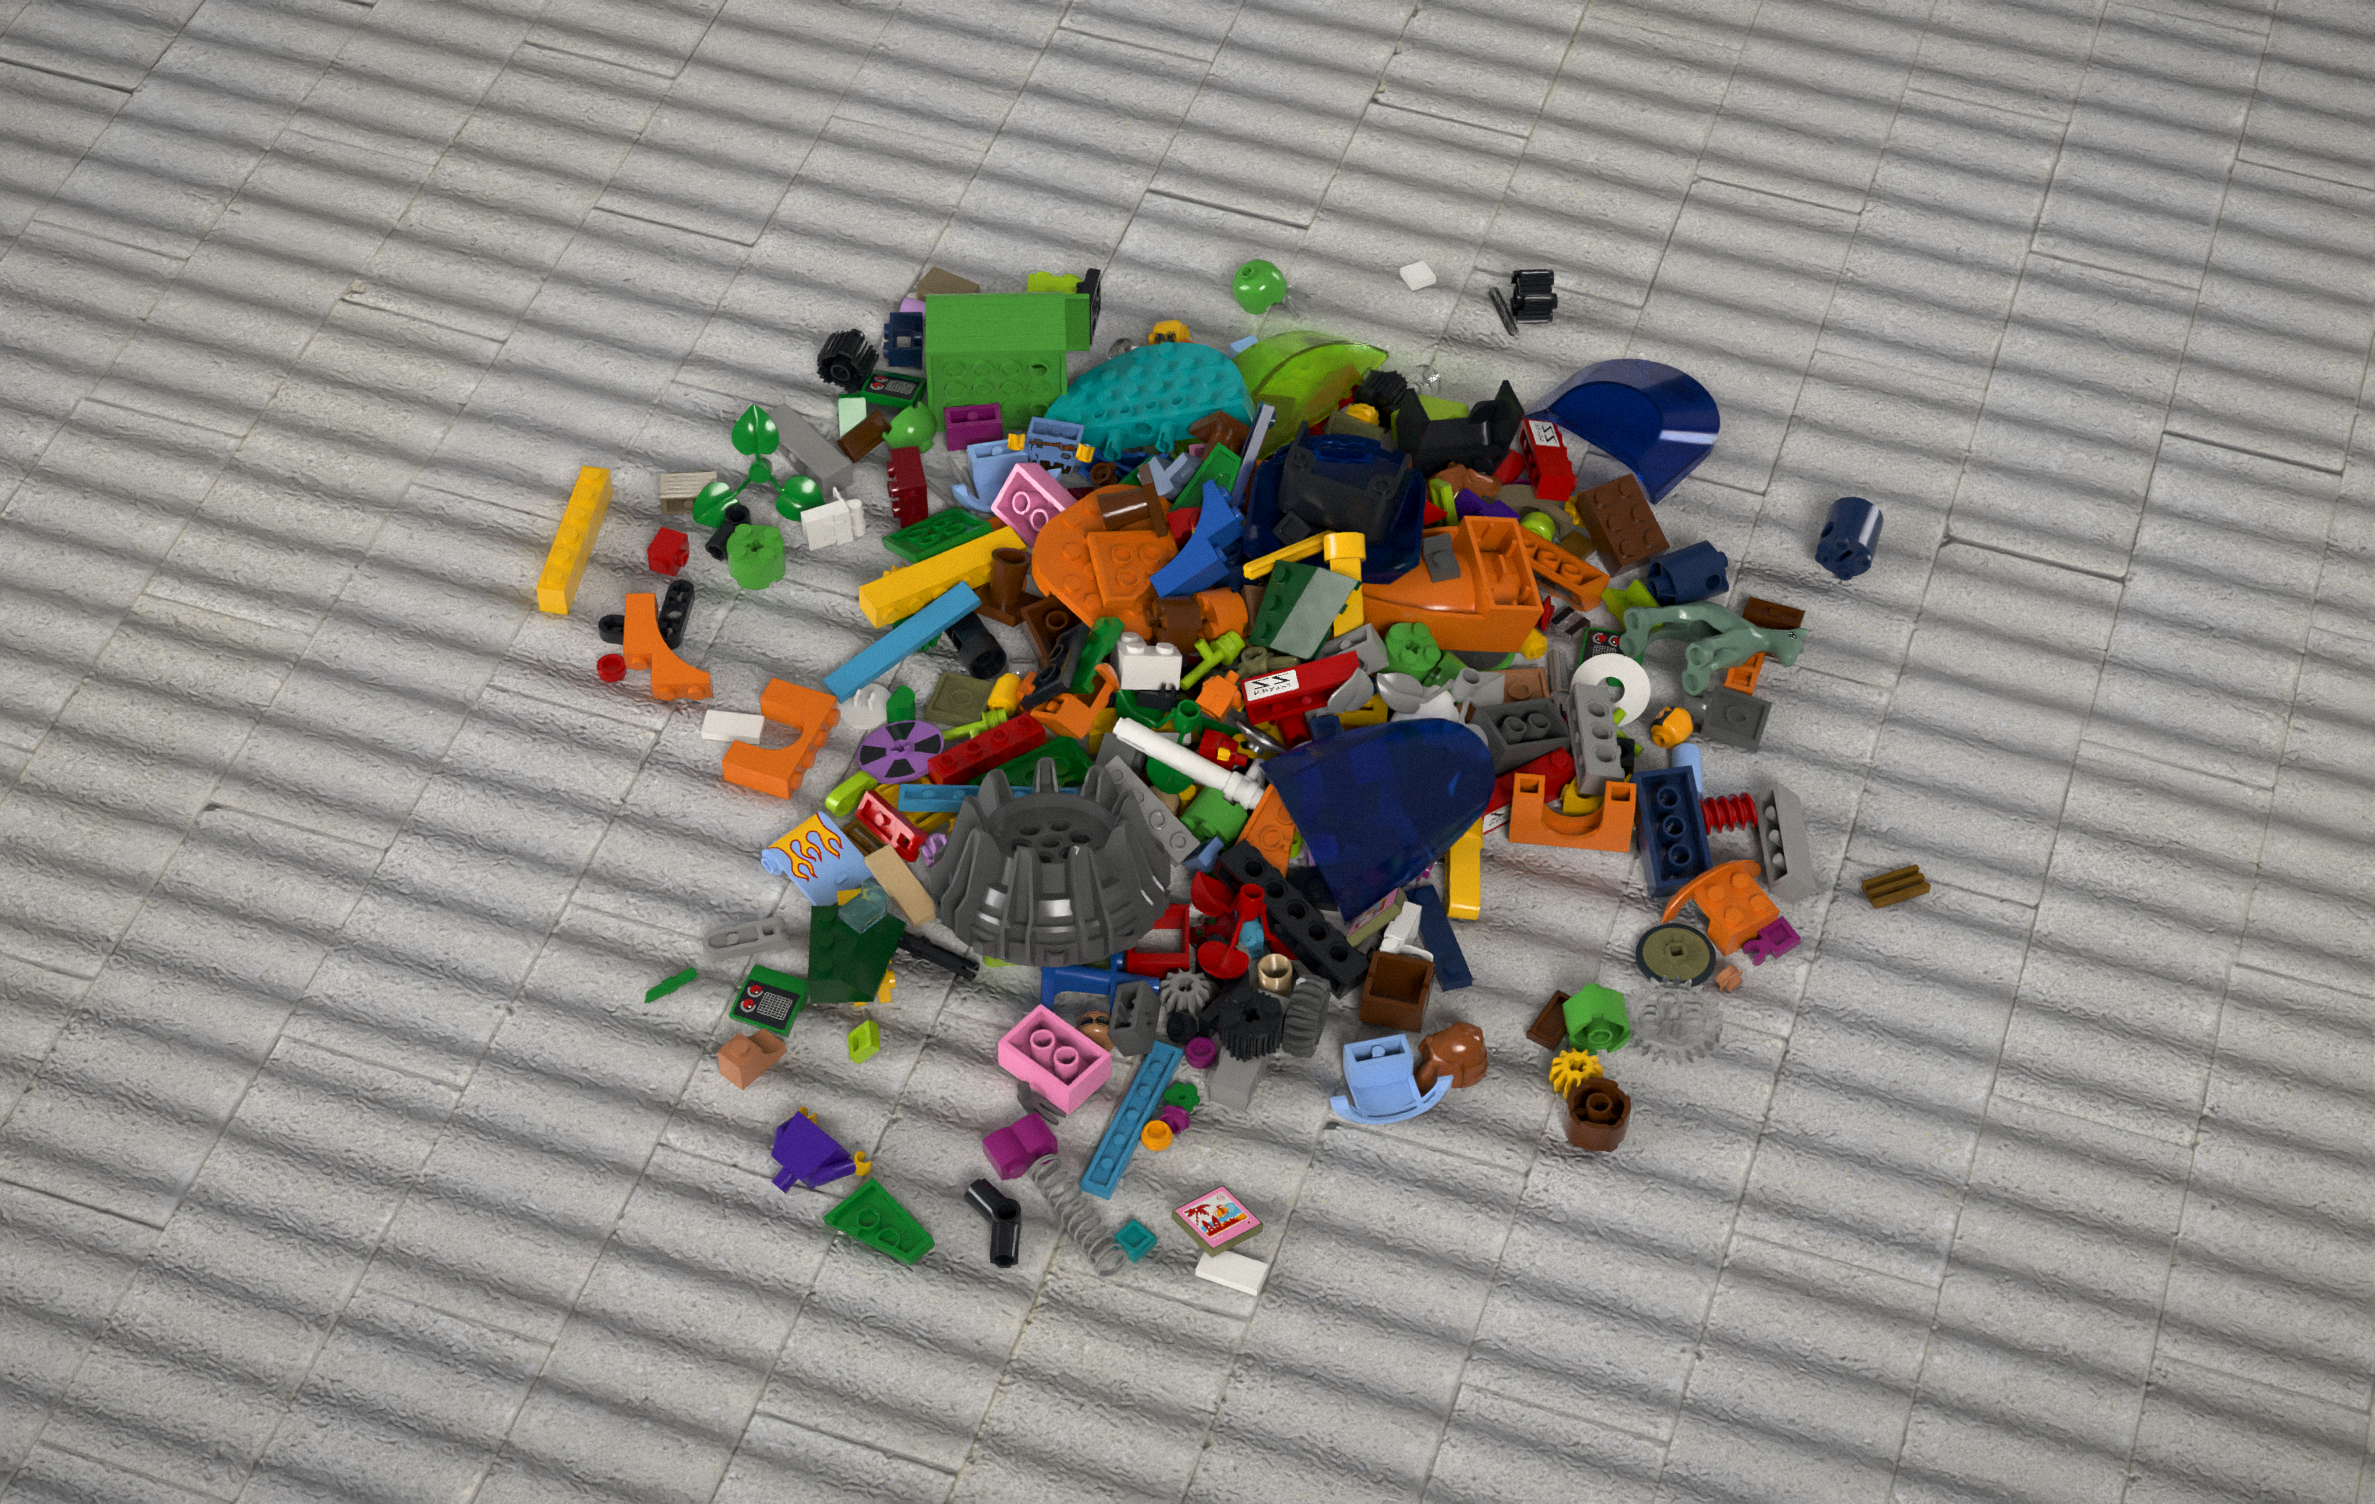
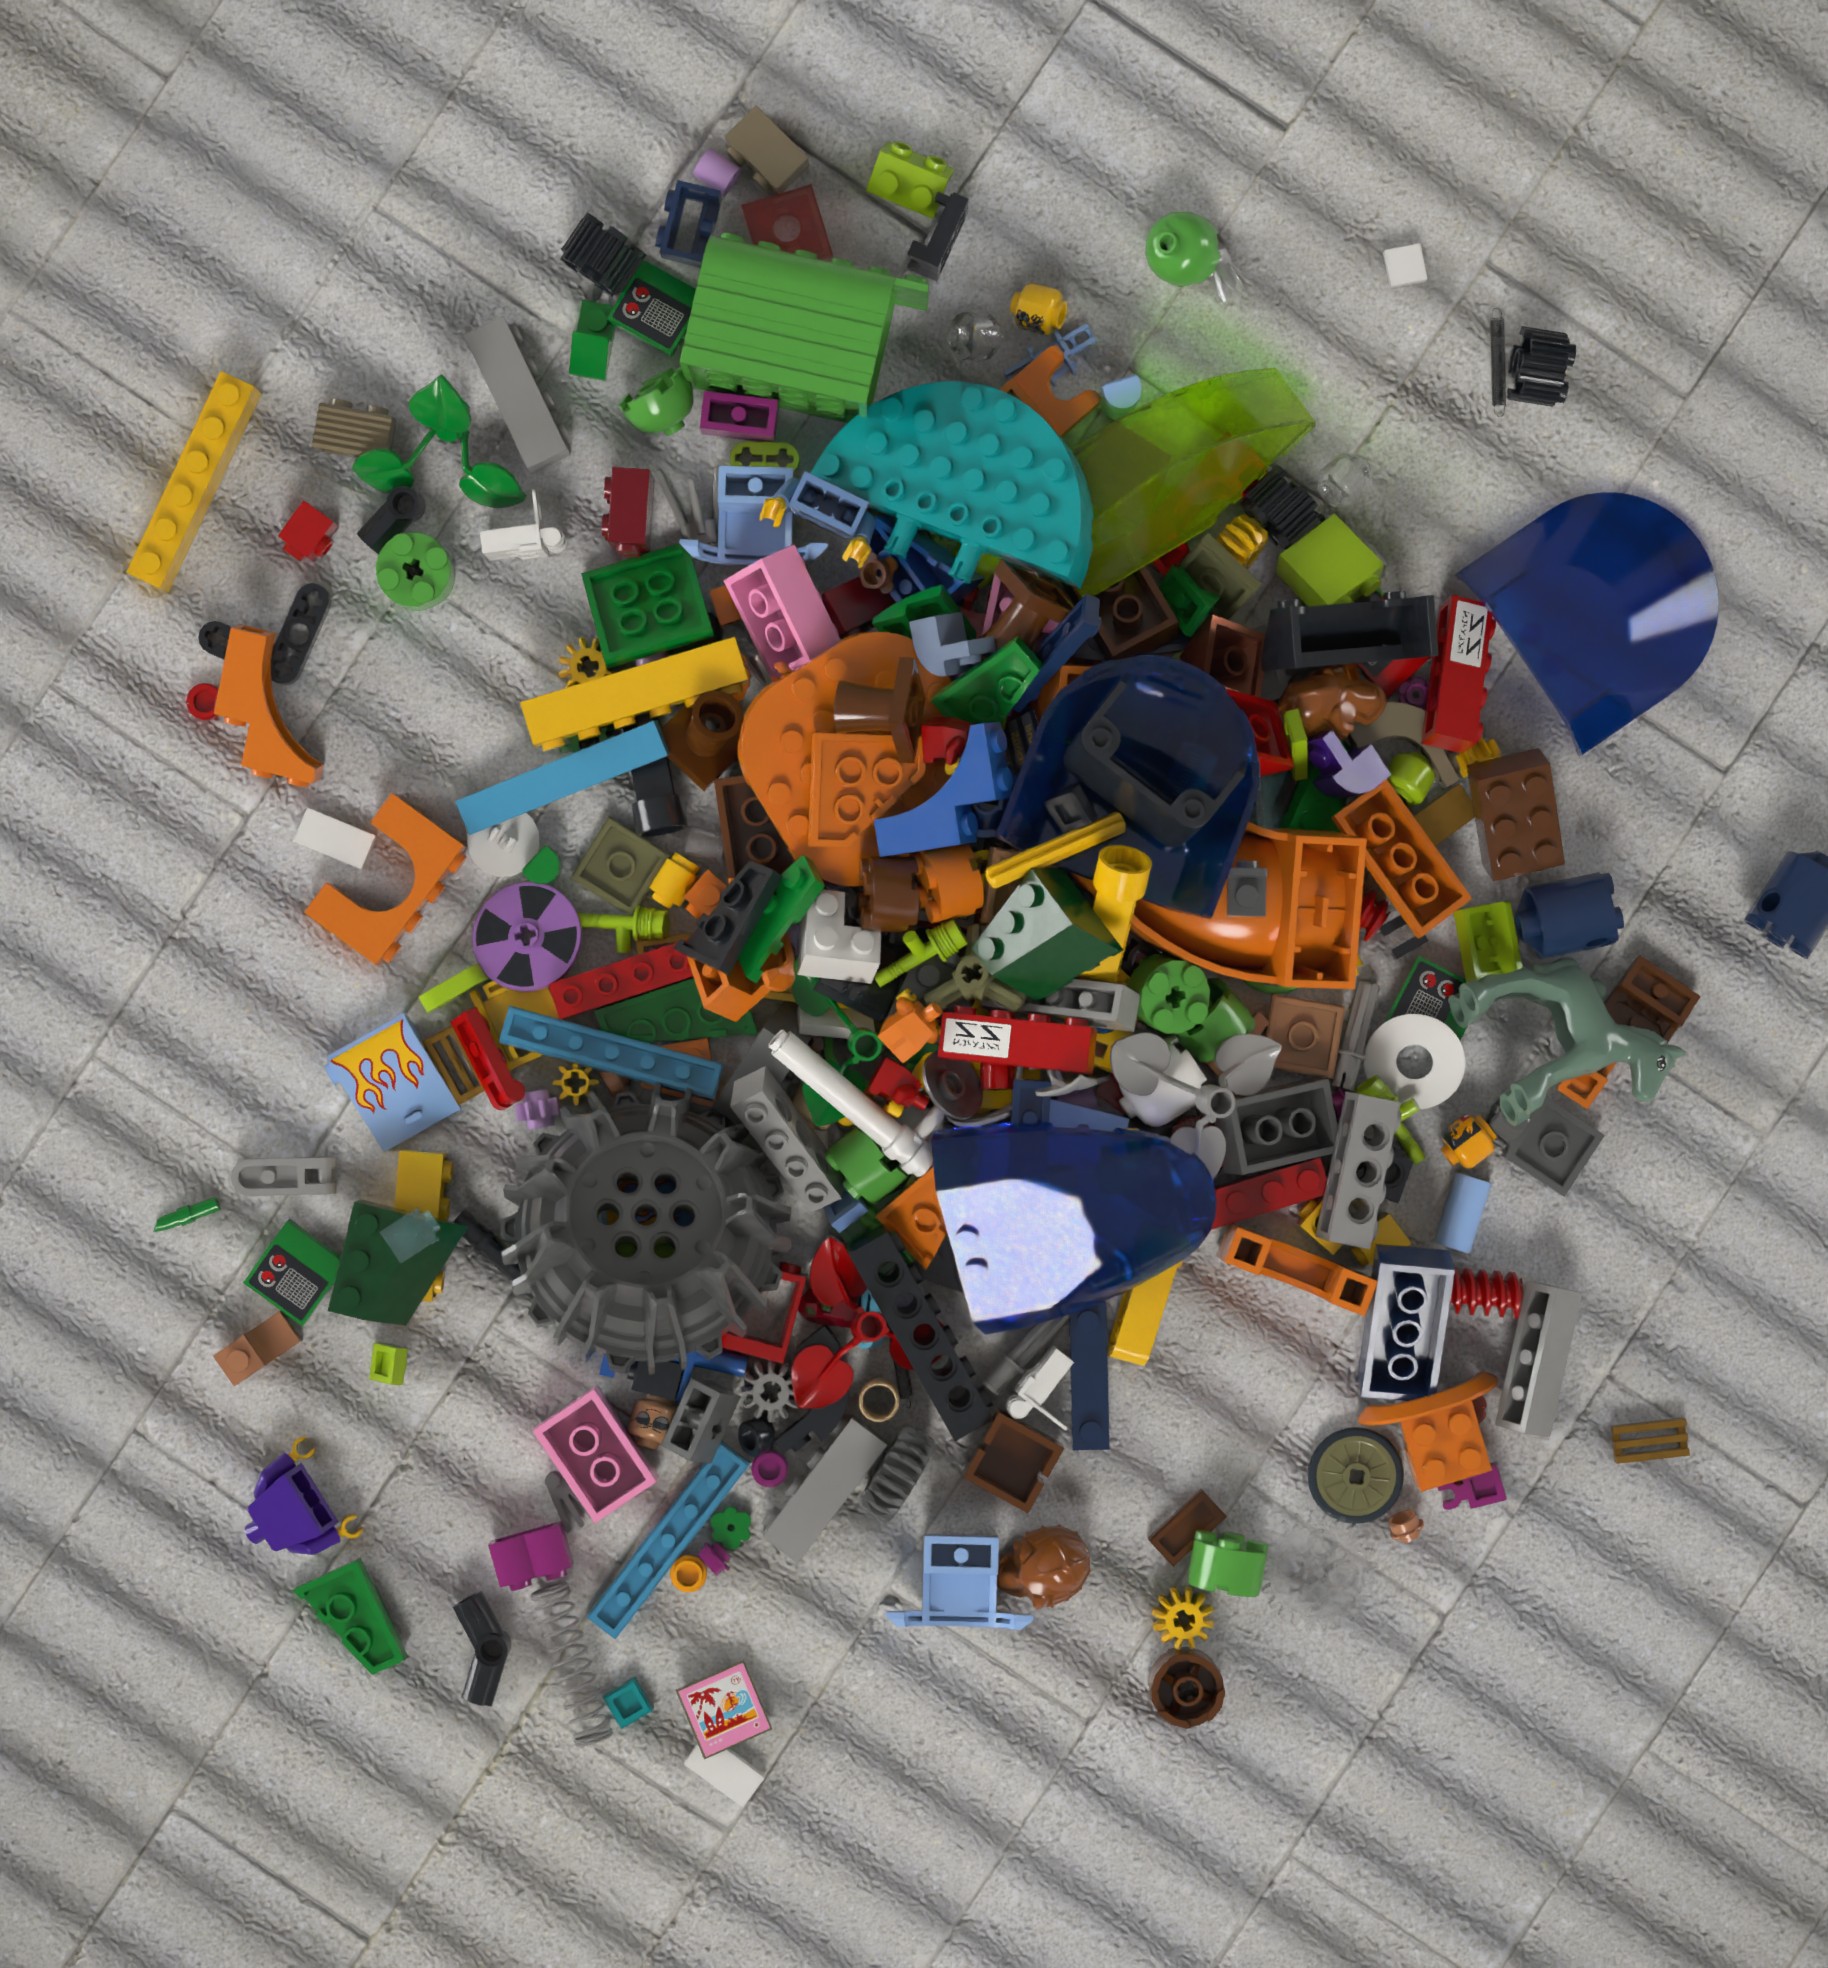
camera: 15 degrees right, 40 degrees up
reddish brown tile [836,409,892,464] -> none
tan tile [864,844,936,929] -> none
black brick [1219,986,1283,1062] -> none
olive tile [1346,886,1406,947] -> none
none -> black brick [627,1361,684,1401]

